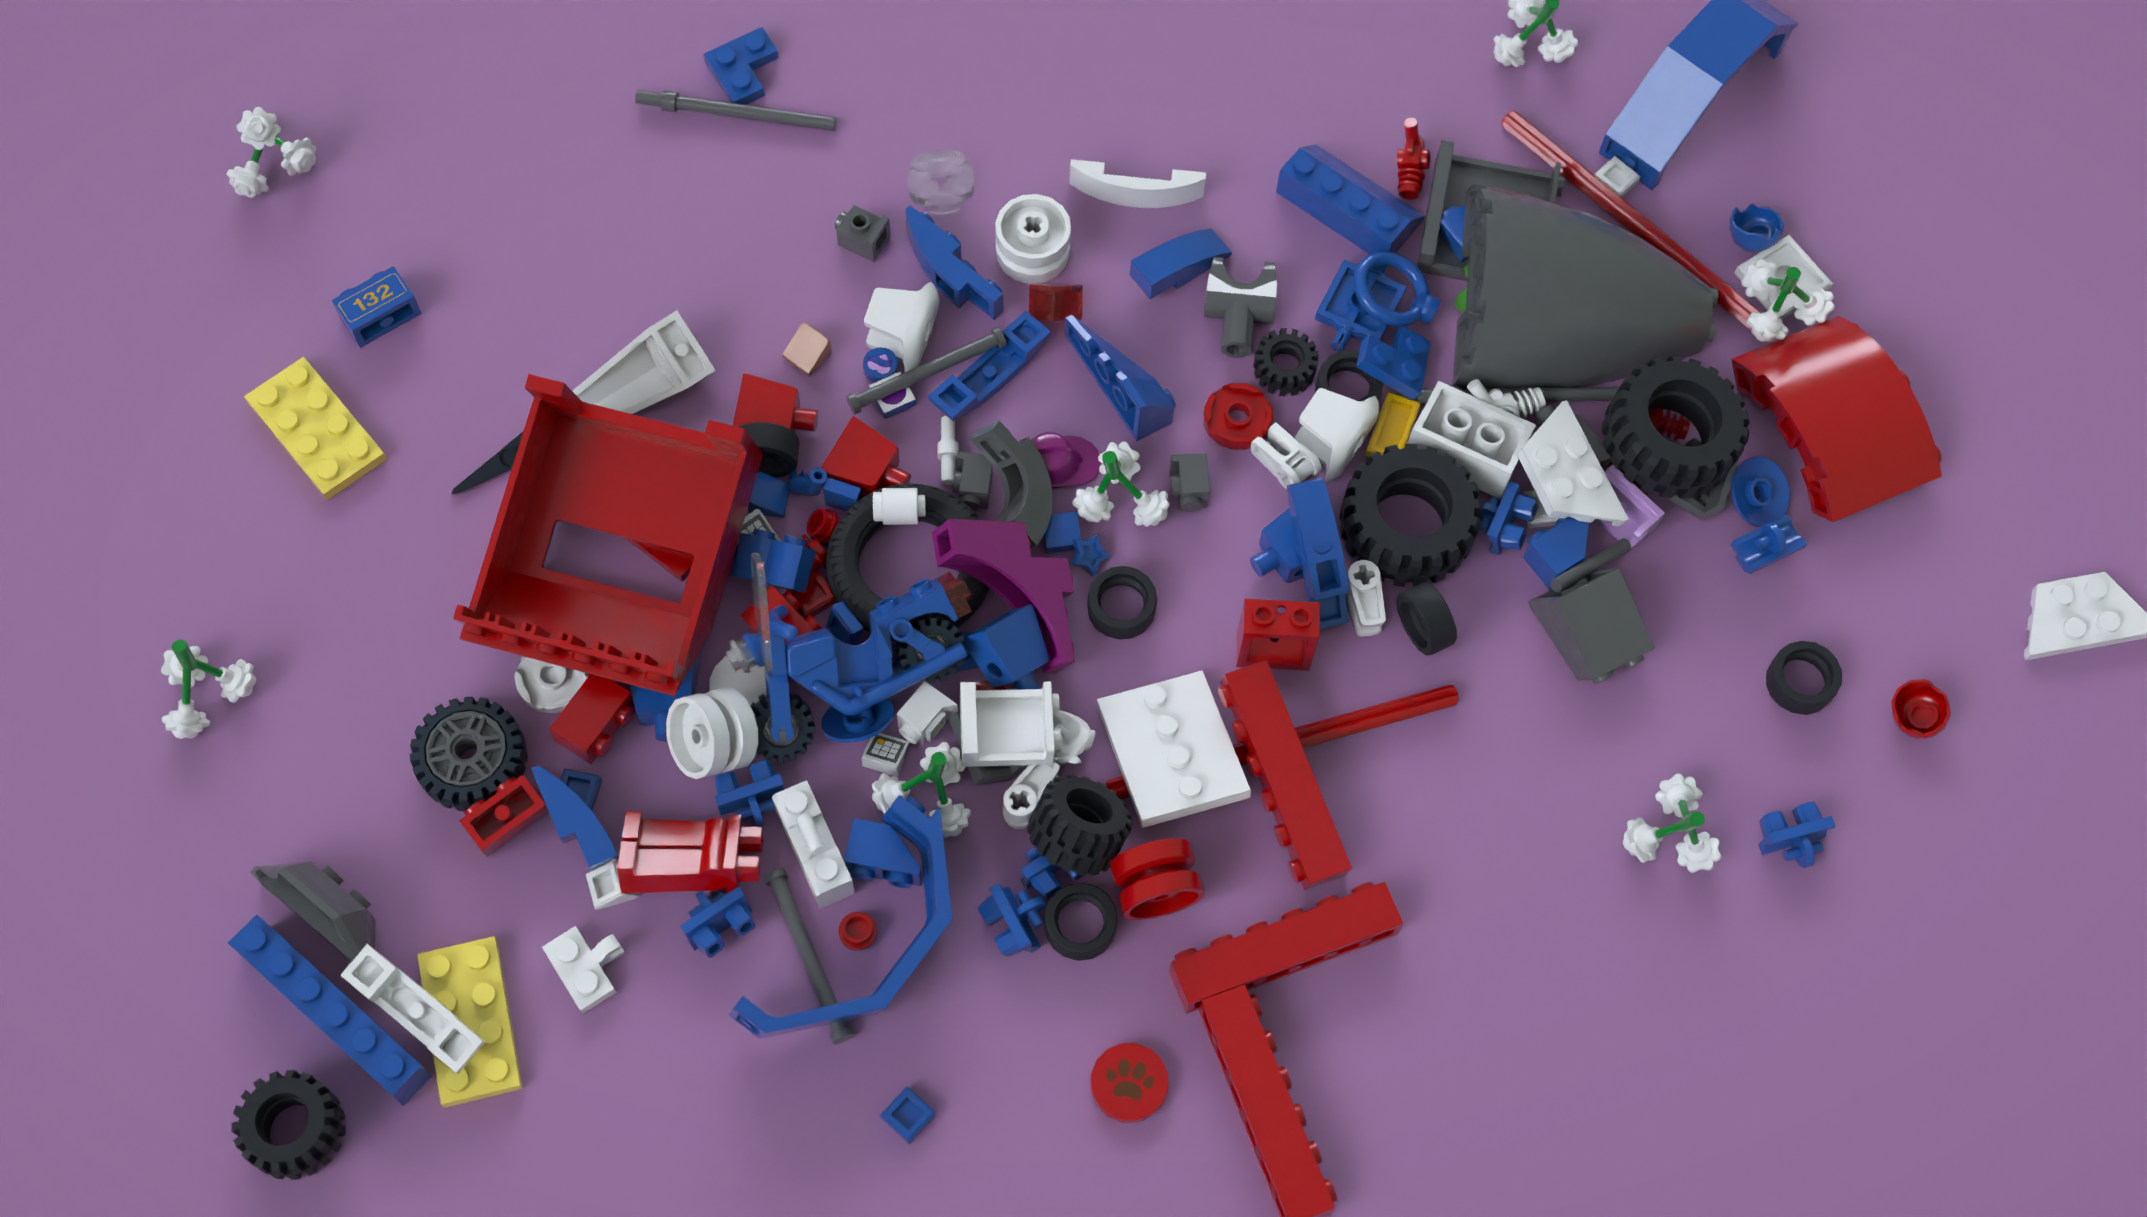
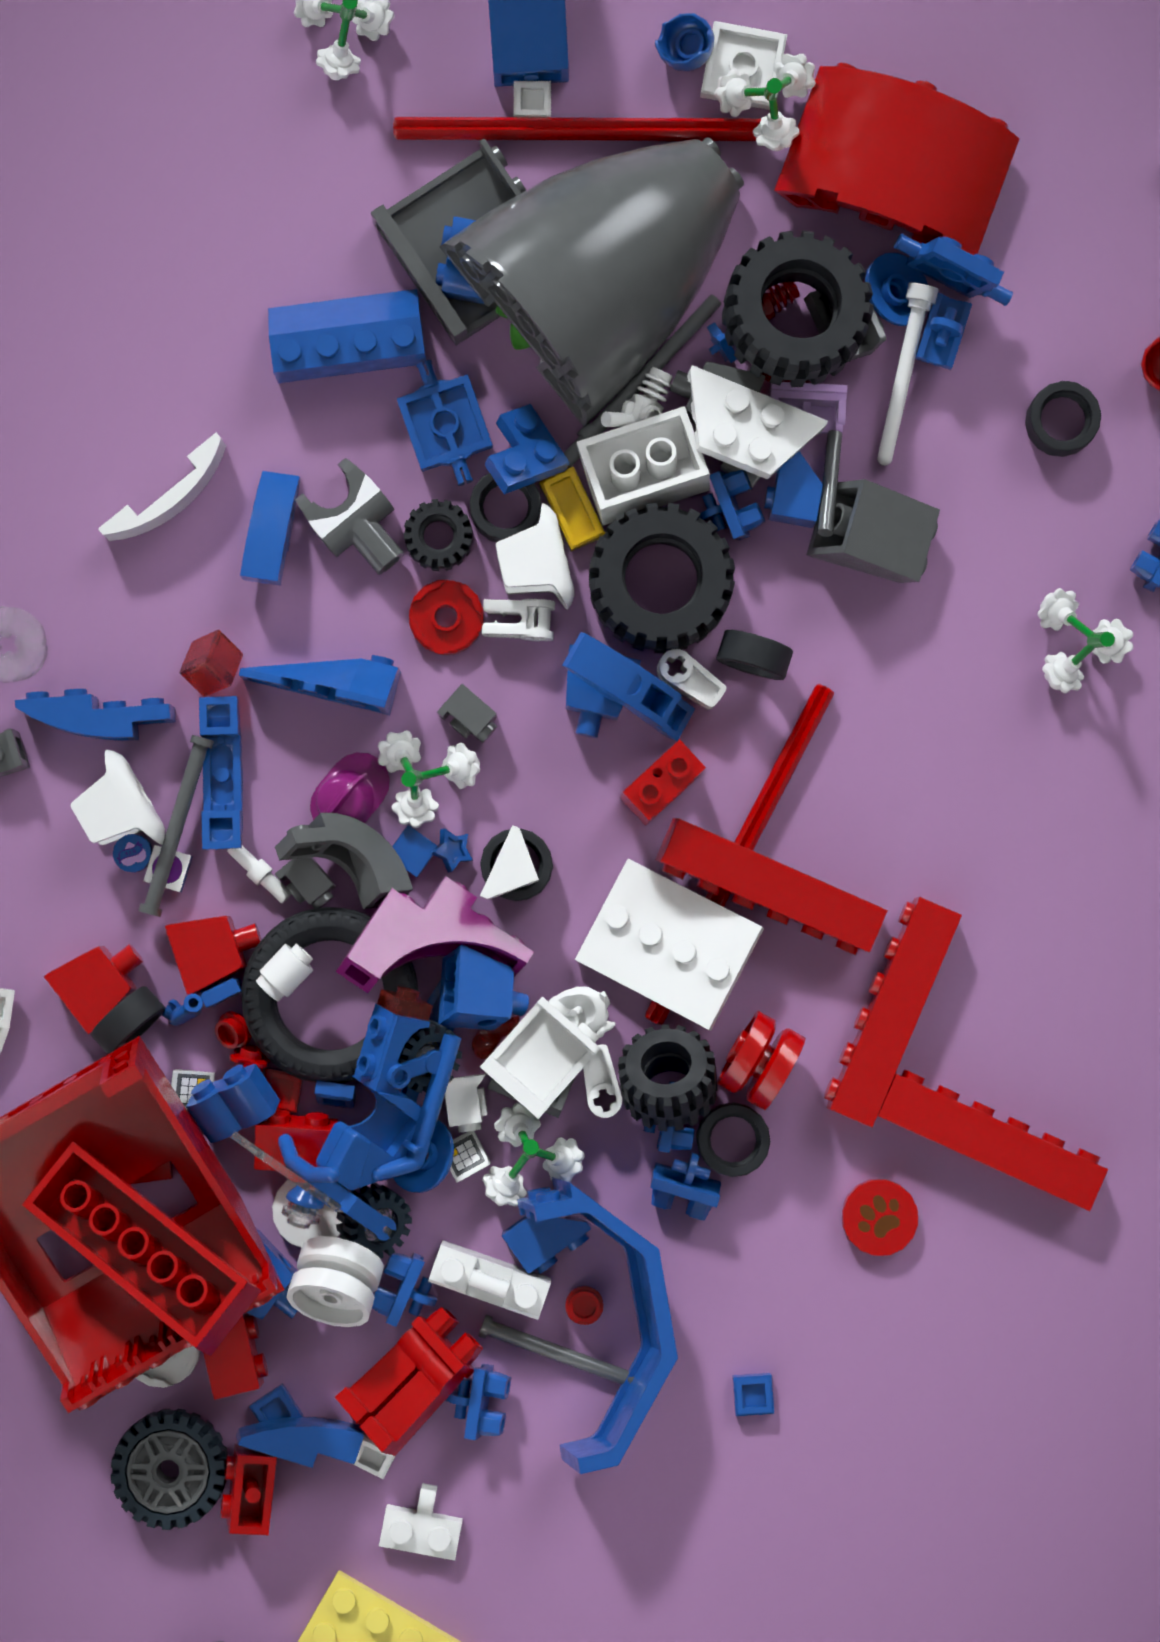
camera: 50 degrees left, 20 degrees up
blue slope [748,472,790,517] -> none
slope [782,322,832,376] -> none
white wheel [995,194,1071,284] -> none
blue piece [1354,251,1441,327] -> none
red piece [1397,118,1431,200] -> none
none -> red brick [22,1141,261,1356]
none -> white slope [480,825,539,900]
none -> blue piece [707,322,737,363]
none -> white piece [877,283,939,466]
none -> blue plate [894,233,1013,306]

